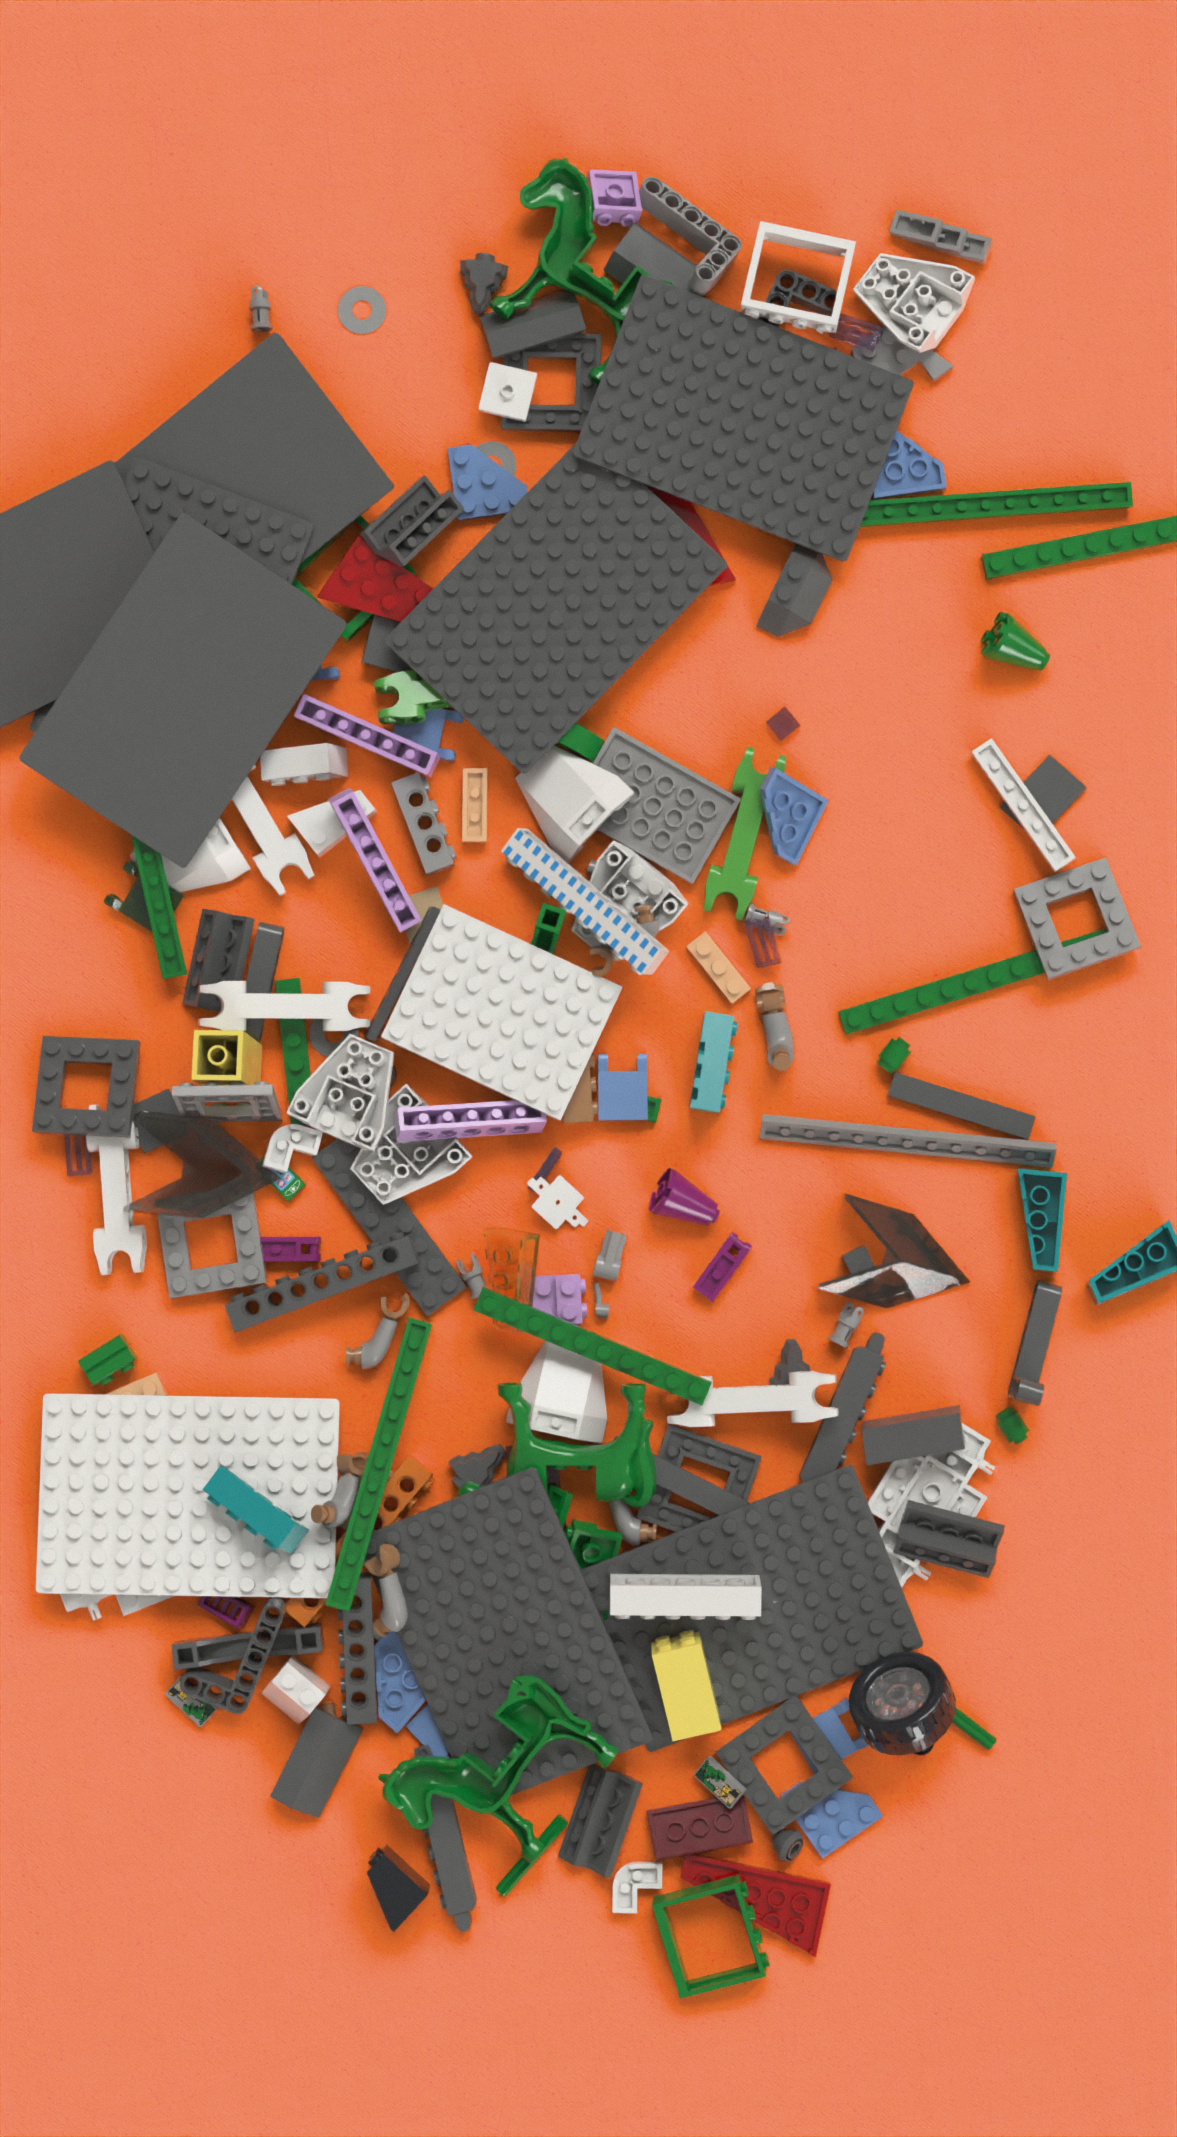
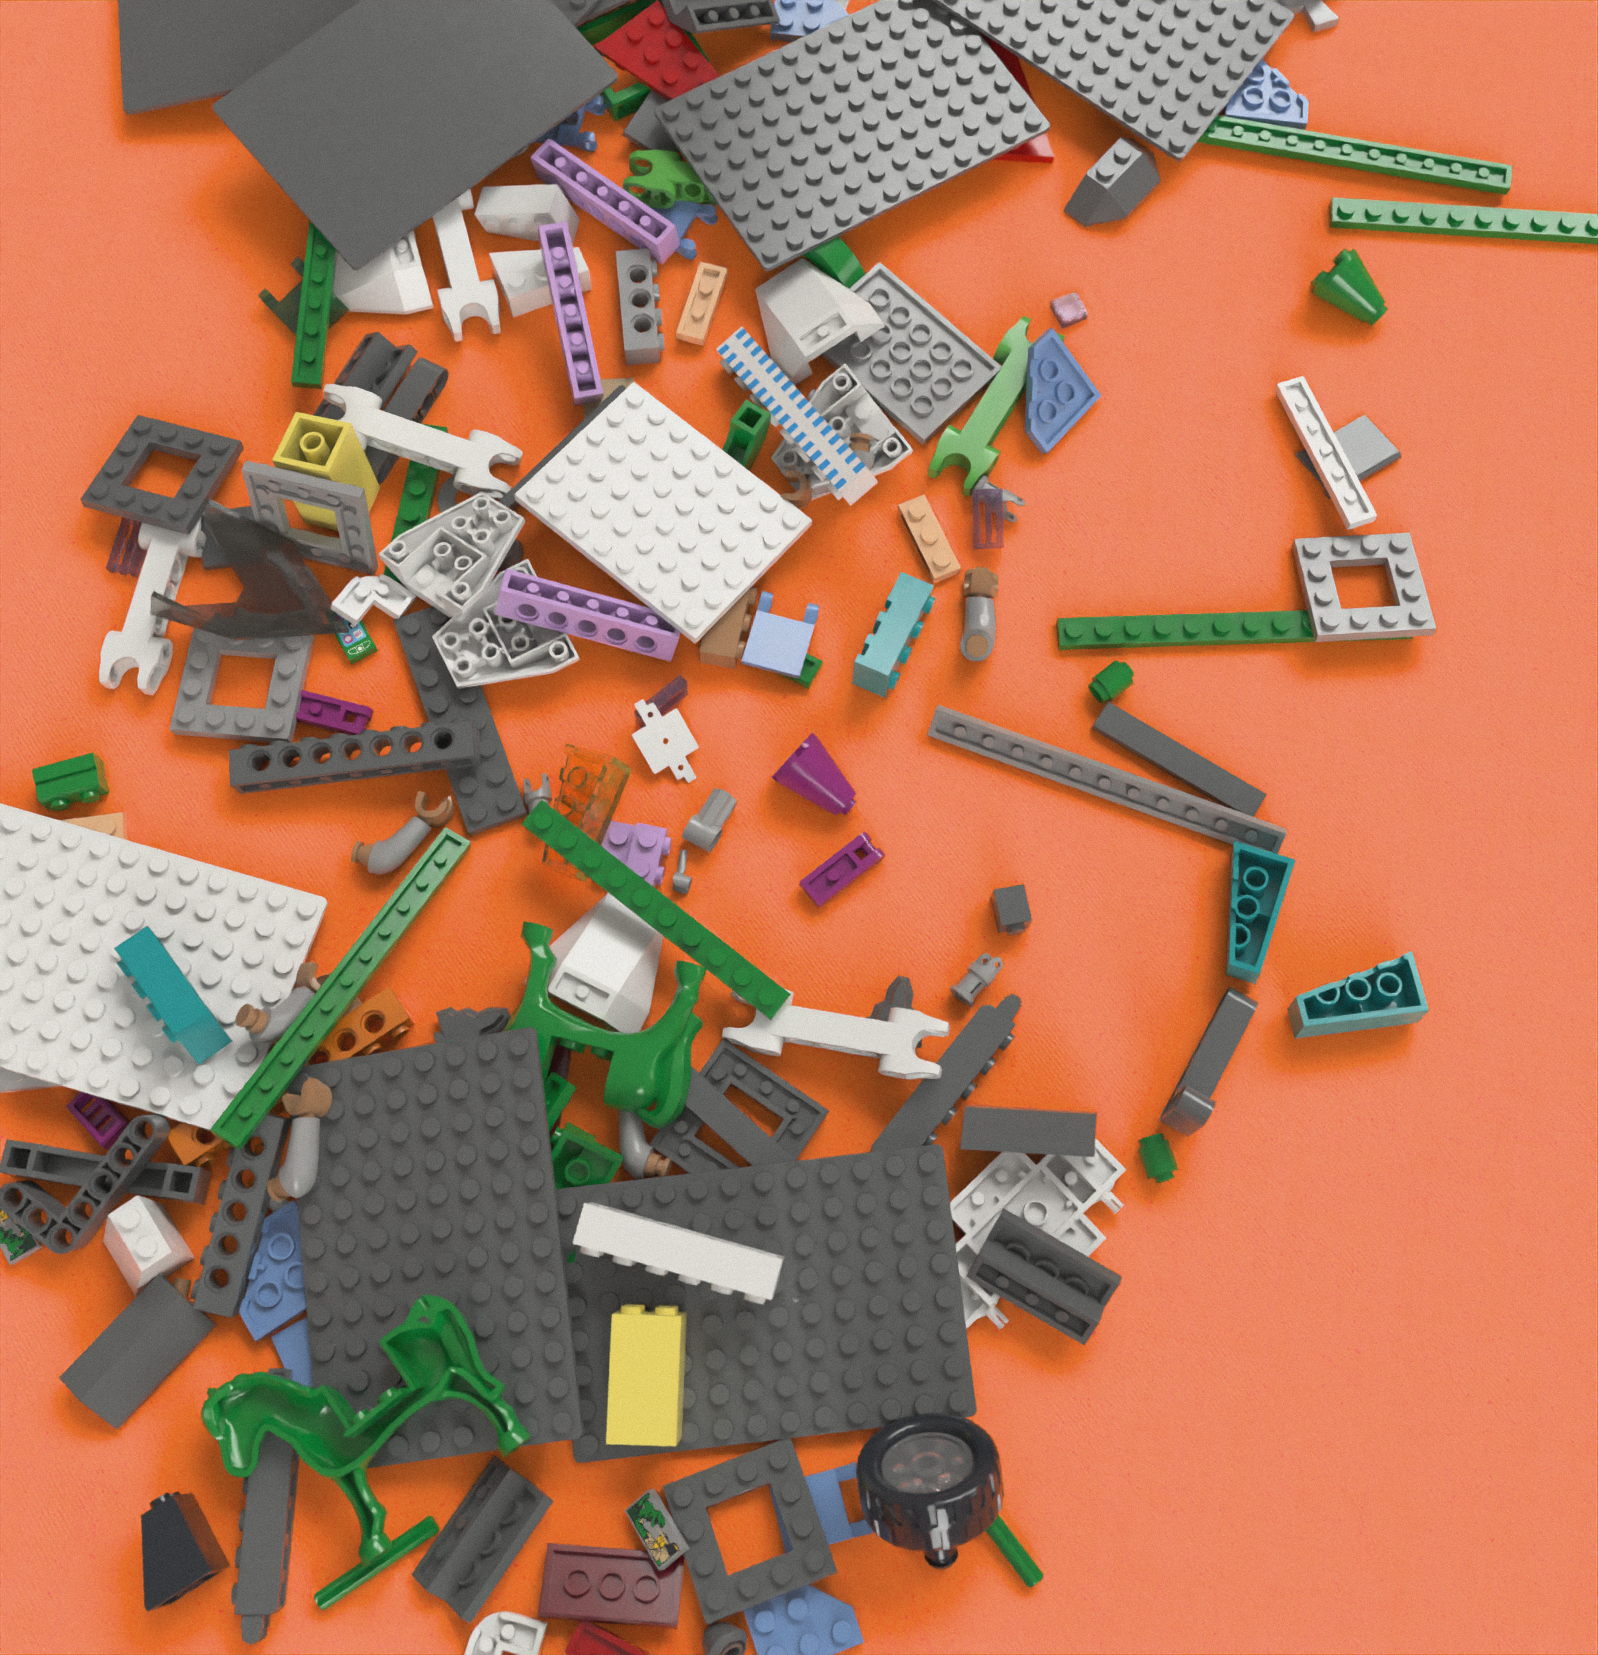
camera: 10 degrees right, 15 degrees down
clear smoke windscreen [816,1193,970,1308] -> none

